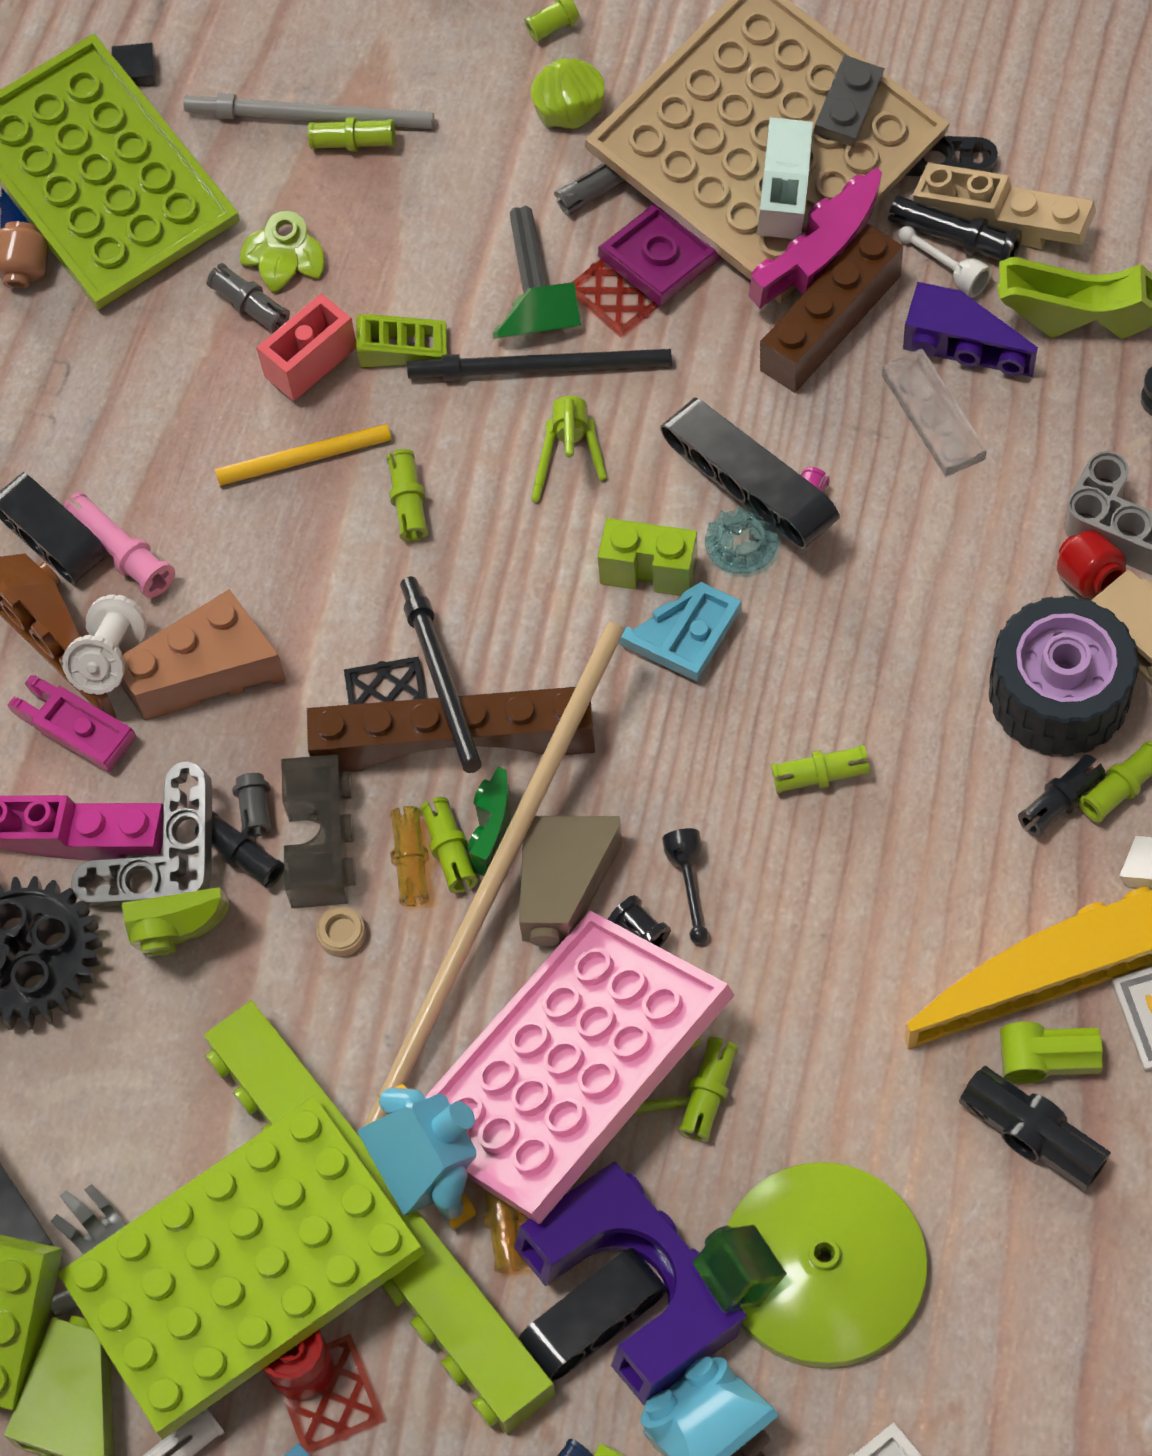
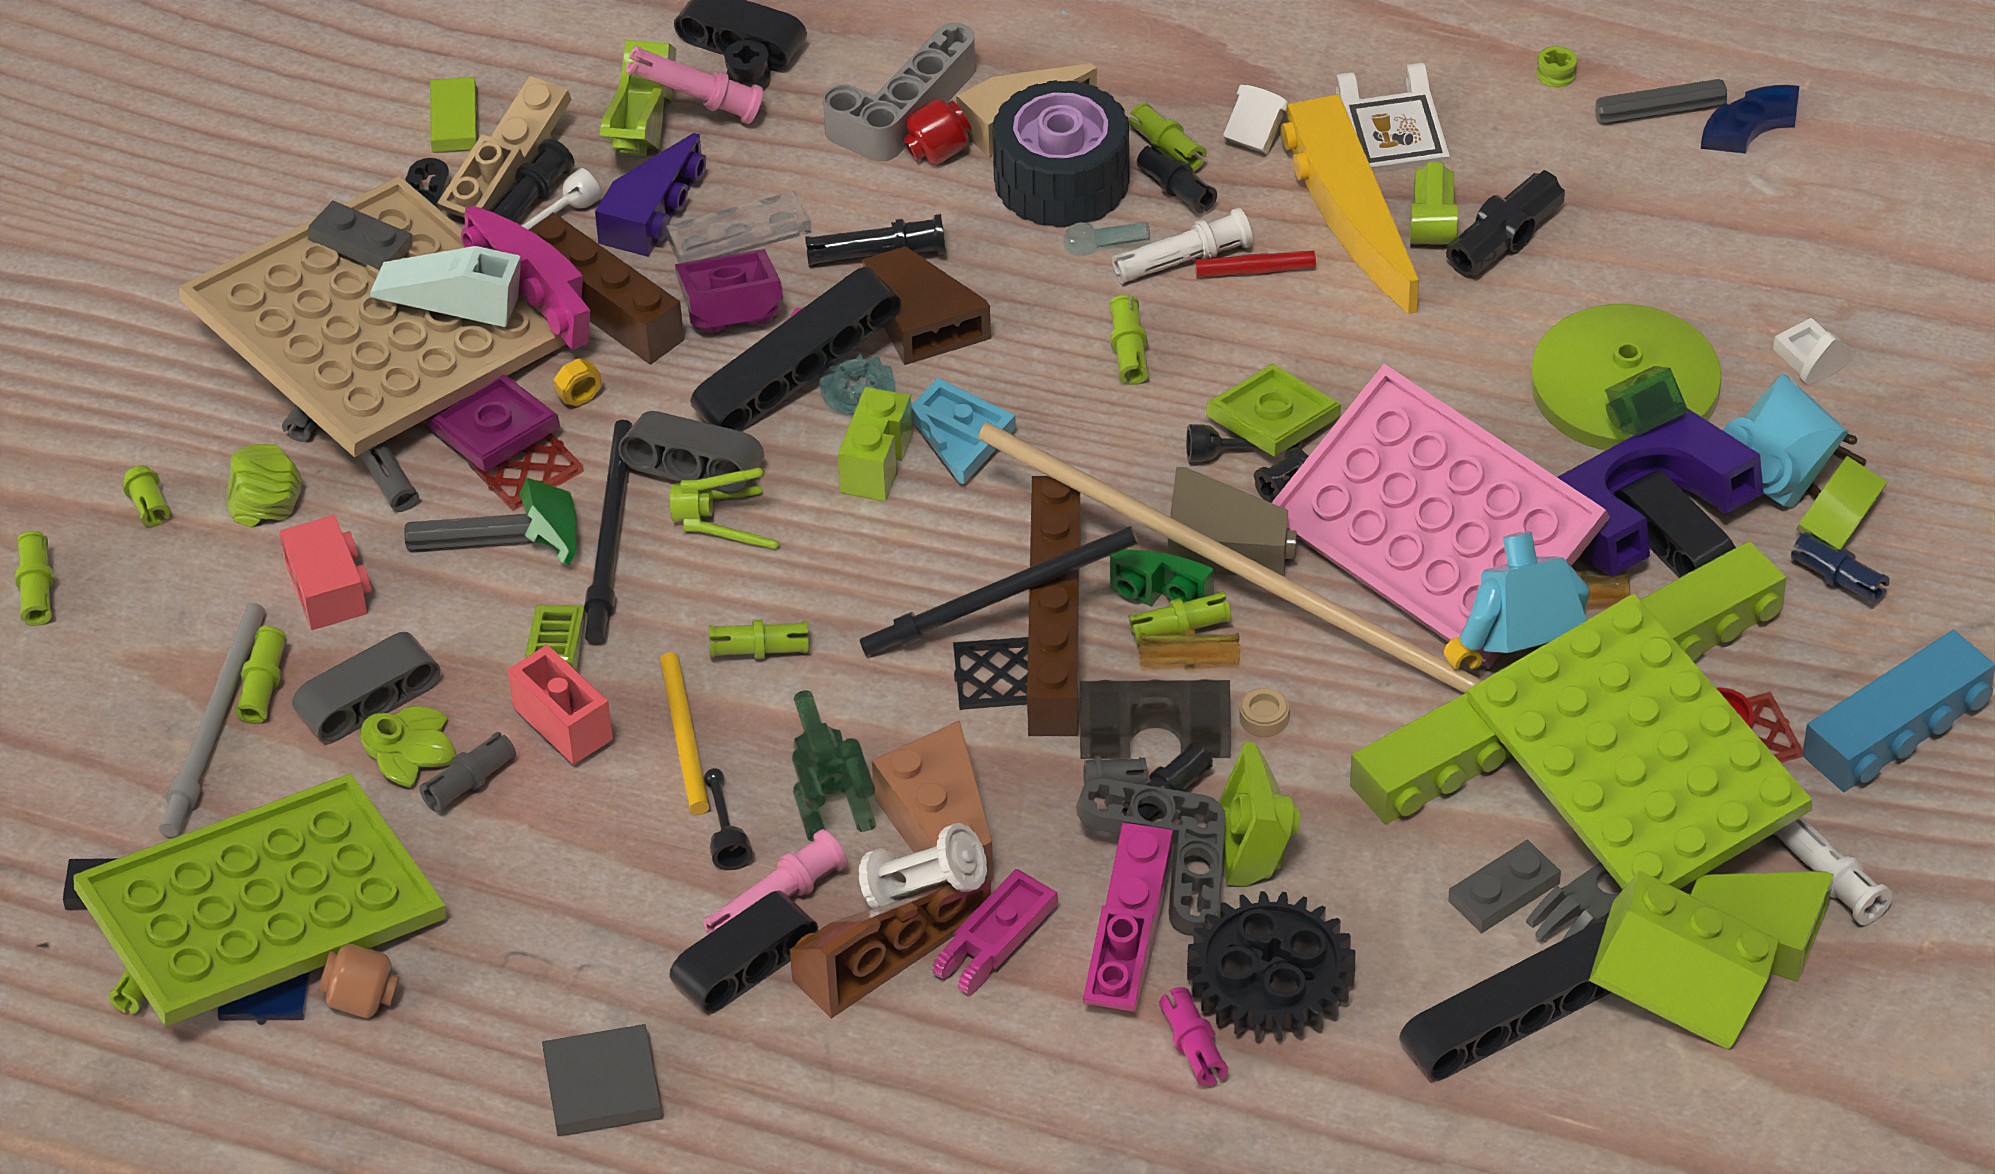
camera: 90 degrees left, 15 degrees down
none -> coral brick [279,515,372,630]
none -> dark grey beam [292,632,440,743]
none -> lime tile [430,77,477,152]
none -> yellow tile [553,358,602,407]
none -> dark grey beam [618,411,764,493]
none -> bright pink pin [626,46,763,124]
none -> magenta slope [675,249,783,333]
none -> black hinge [704,768,752,870]
none -> clear green plant [792,690,876,842]
none -> black pin [805,214,946,265]
none -> reddish brown slope [863,246,991,365]
none -> clear light blue bar [1063,222,1150,256]
none -> white pin [1112,207,1253,284]
none -> red piece [1195,250,1316,278]
none -> lime tile [1206,363,1341,457]
none -> dark grey plate [1448,839,1561,934]

